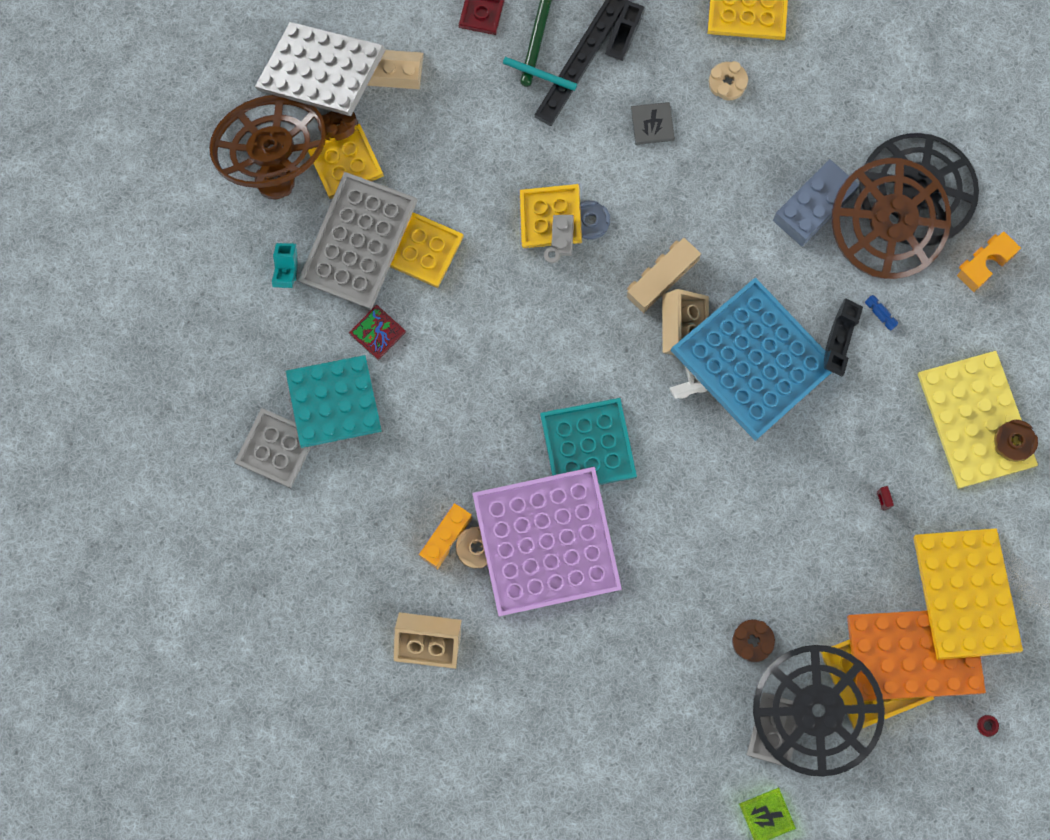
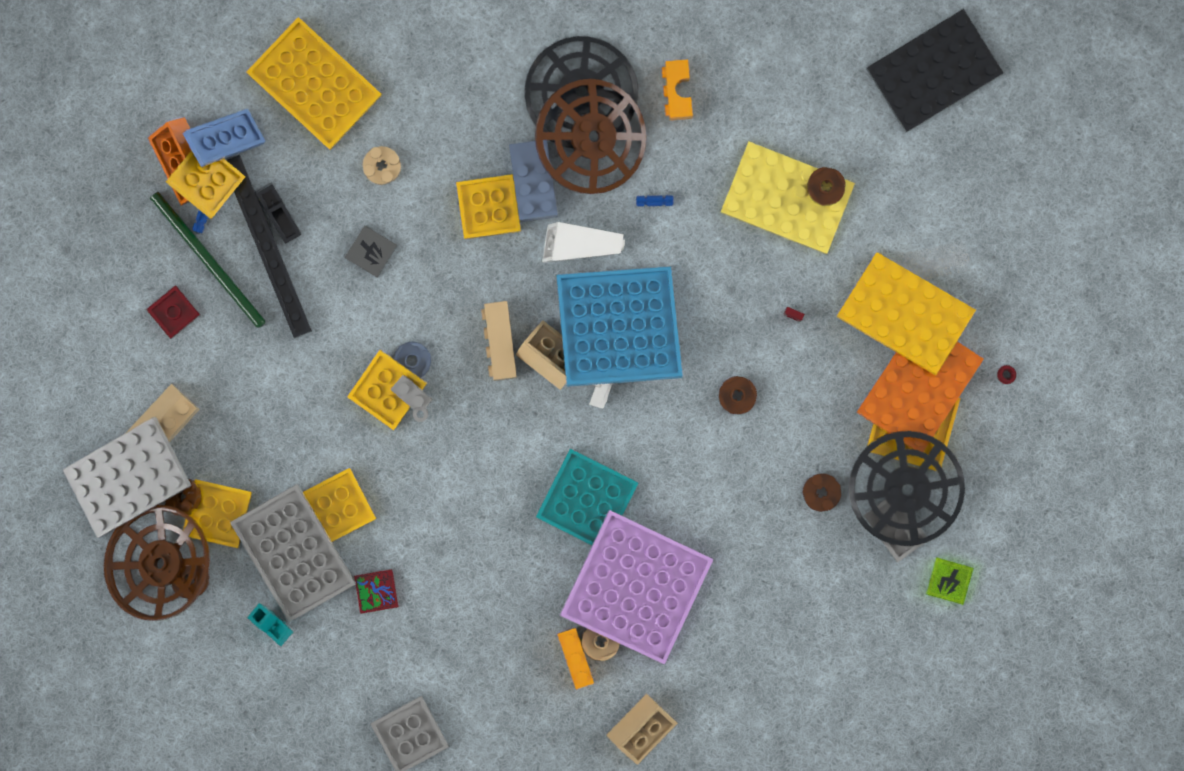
camera: 60 degrees left, 10 degrees up
teal plate [286,355,382,448] -> none
teal piece [503,56,578,91] -> none
black slope [824,298,863,377] -> none
none -> yellow plate [456,174,521,239]
none -> white slope [542,222,625,263]
none -> reddish brown plate [718,376,757,415]

